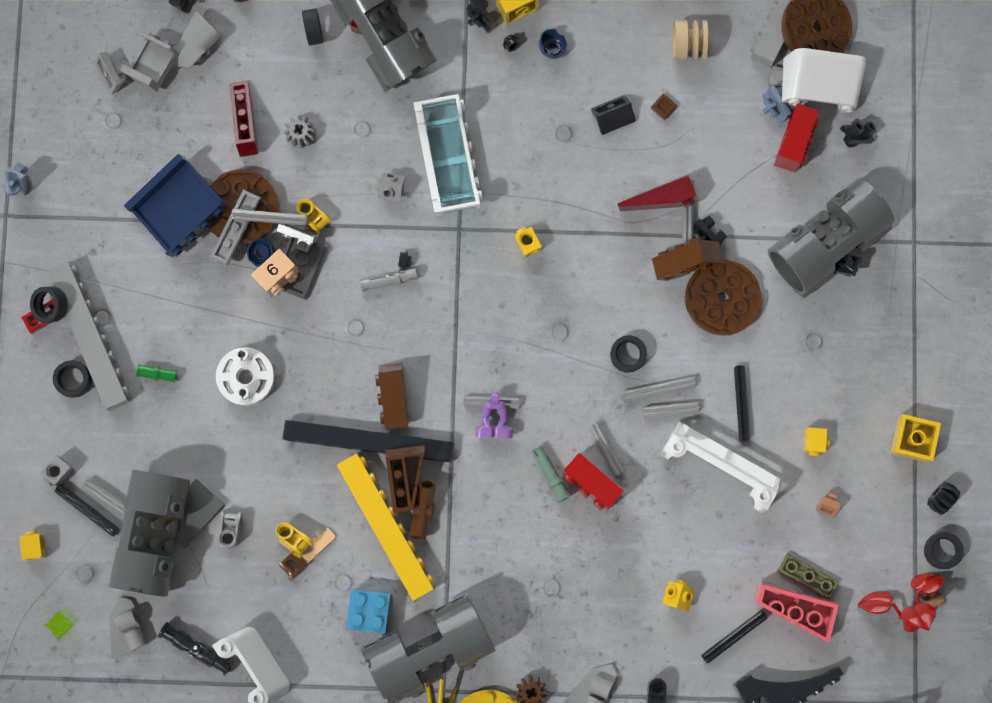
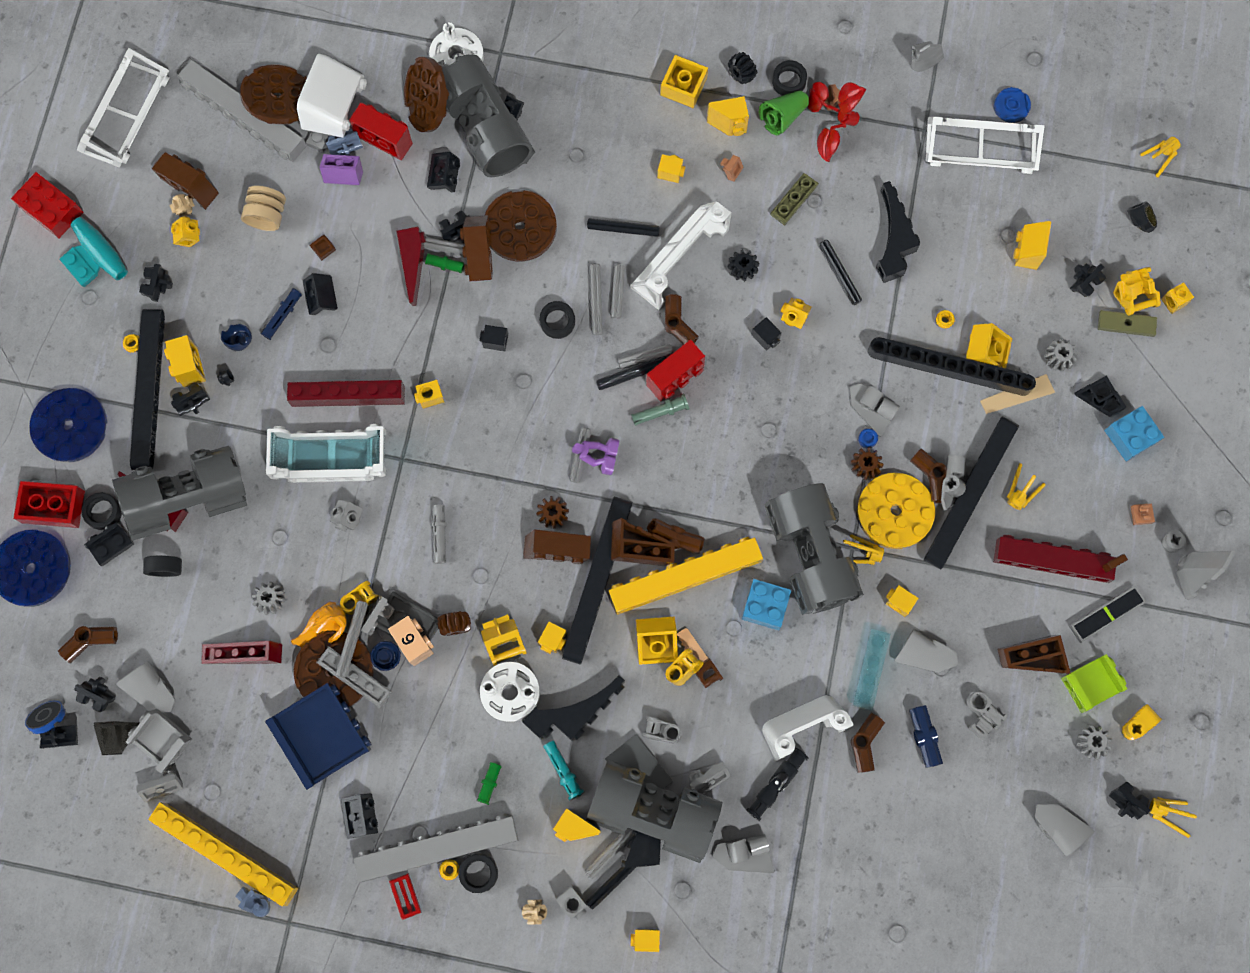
camera: 80 degrees left, 5 degrees down
black tyre [30,286,68,323] -> none
clear neon green tile [45,611,74,639] -> none
black plate [398,251,411,270] -> none
coral wedge [755,582,839,643] -> none
black hips [840,122,877,148] -> none
none -> clear smoke slope [93,721,140,755]
none -> yellow brick [148,802,299,907]
none -> dark blue pin [260,288,302,340]
none -> dark red brick [287,380,405,407]
none -> light orange hair [291,602,346,648]
none -> medium lavender brick [319,154,363,185]
none -> black bracket [341,793,378,839]
none -> reddish brown plate [404,57,449,132]
none -> green pin [425,253,464,273]
none -> black bracket [427,152,460,193]
none -> white piece [429,22,484,67]
none -> reddish brown gear [437,611,471,636]
none -> yellow plate [439,859,460,880]
none -> black brick [479,325,509,352]
none -> yellow piece [481,614,527,666]
none -> black arch [522,675,625,741]
none -> tan gear [522,900,547,925]
none -> reddish brown gear [536,496,569,529]
none -> yellow brick [538,622,567,654]
none -> teal pin [543,740,585,801]
none -> yellow slope [553,808,601,842]
none -> black axle [596,356,666,390]
none -> black slope [621,830,661,867]
none -> yellow slope [636,616,678,665]
none -> reddish brown piece [665,294,699,345]
none -> light grey hinge [689,761,731,794]
none -> yellow slope [707,96,749,136]
none -> black gear [728,249,760,282]
none -> black brick [751,317,782,351]
none -> bright green cone [758,91,809,136]
none -> blue tile [858,429,878,449]

